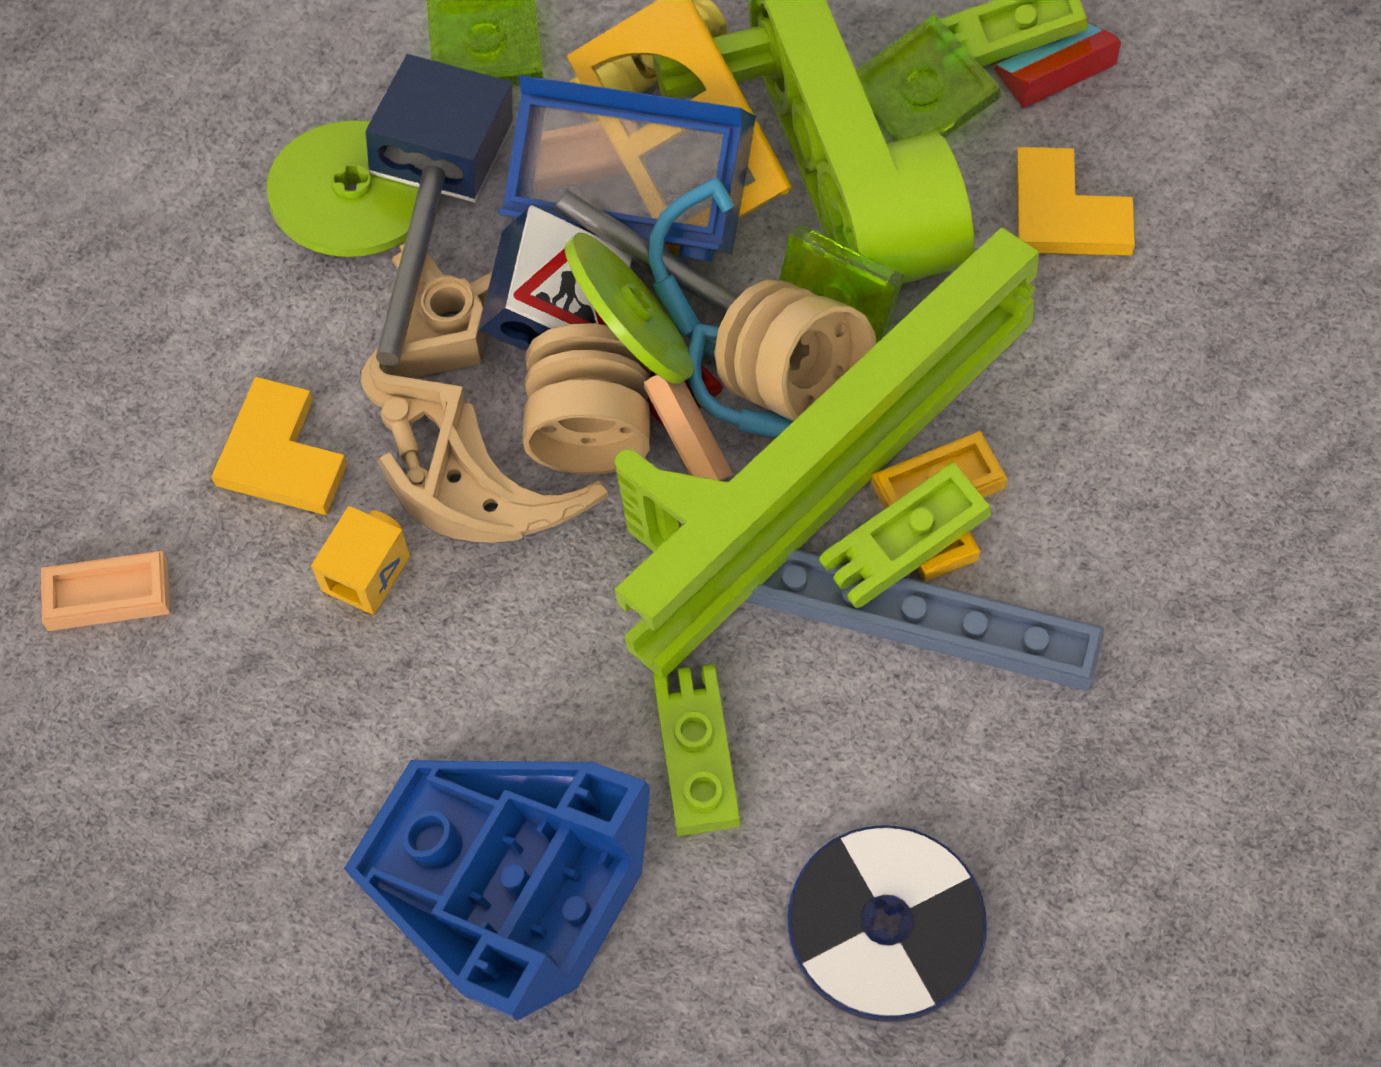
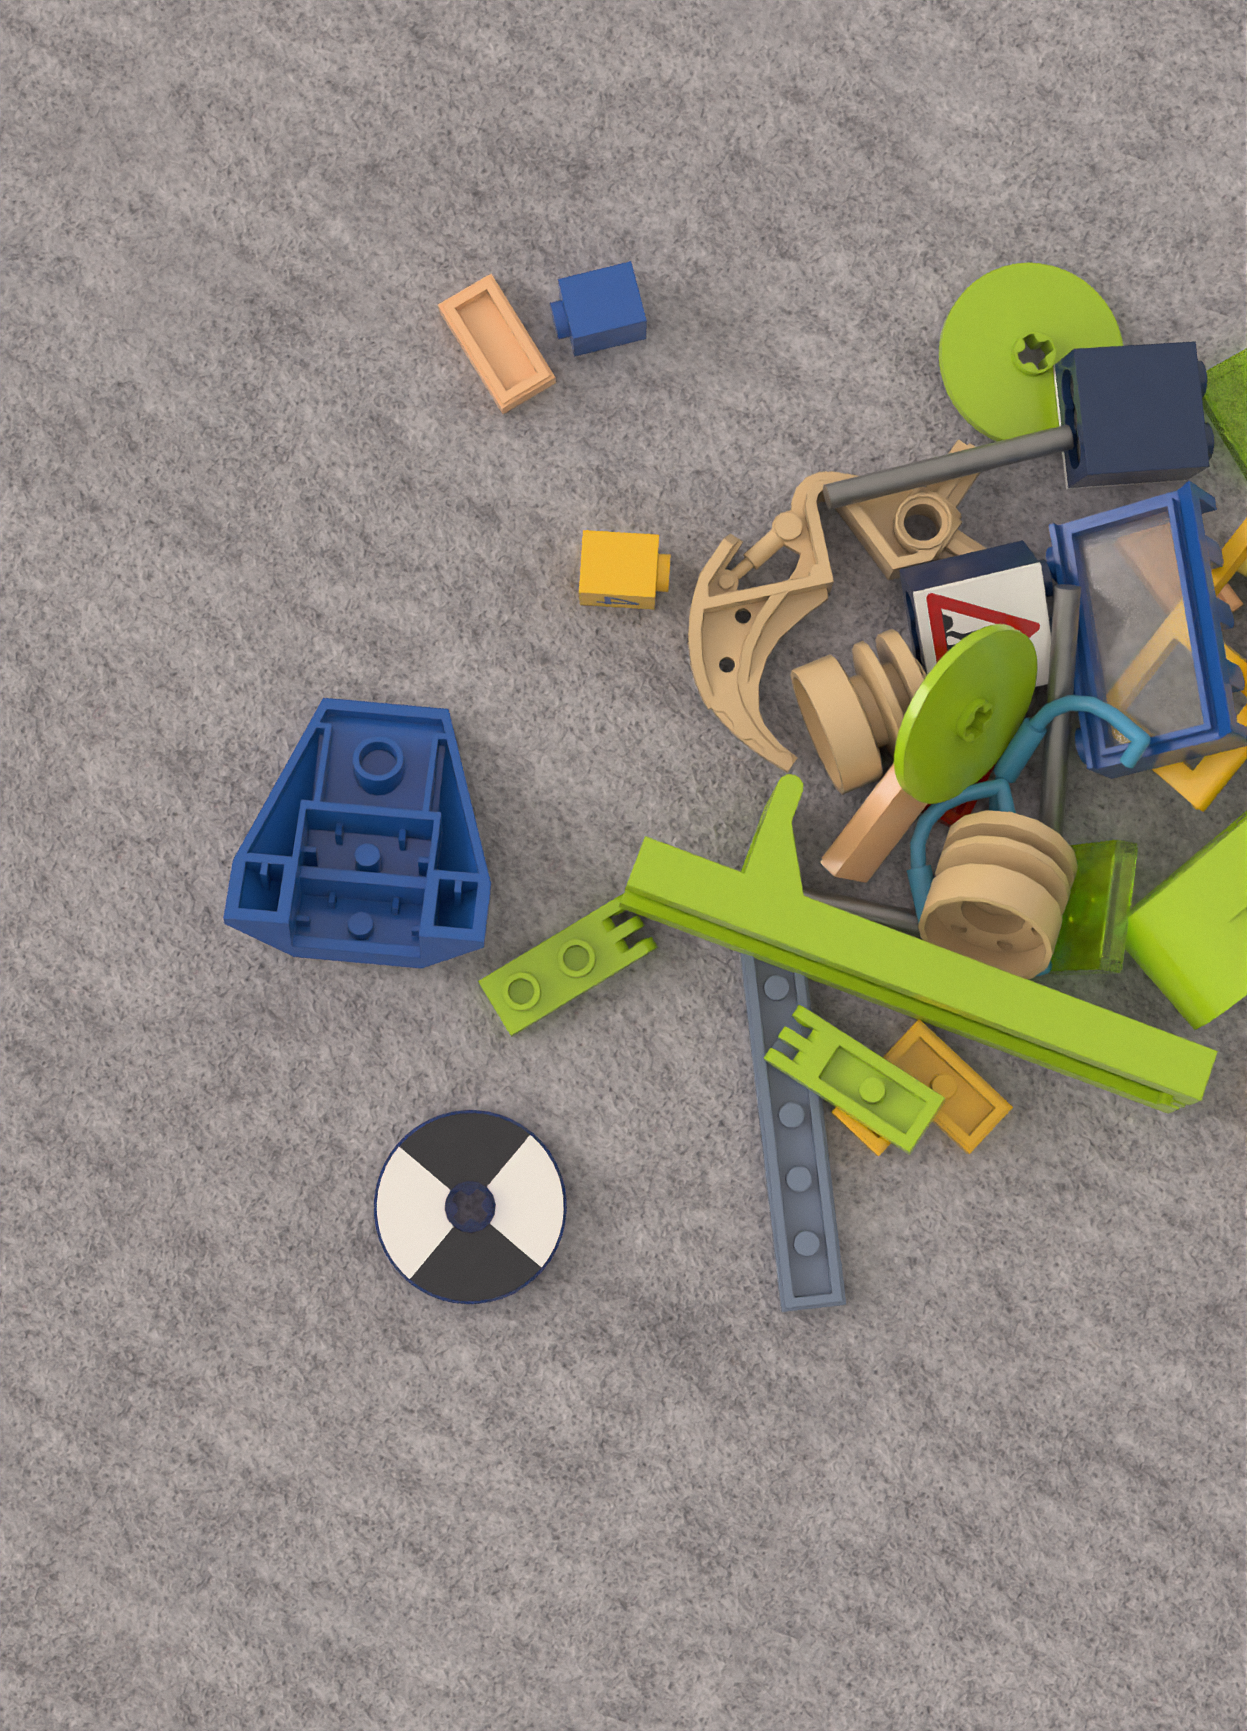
camera: 65 degrees right, 20 degrees up
yellow tile [211,377,348,516] -> none
none -> blue brick [550,261,647,357]

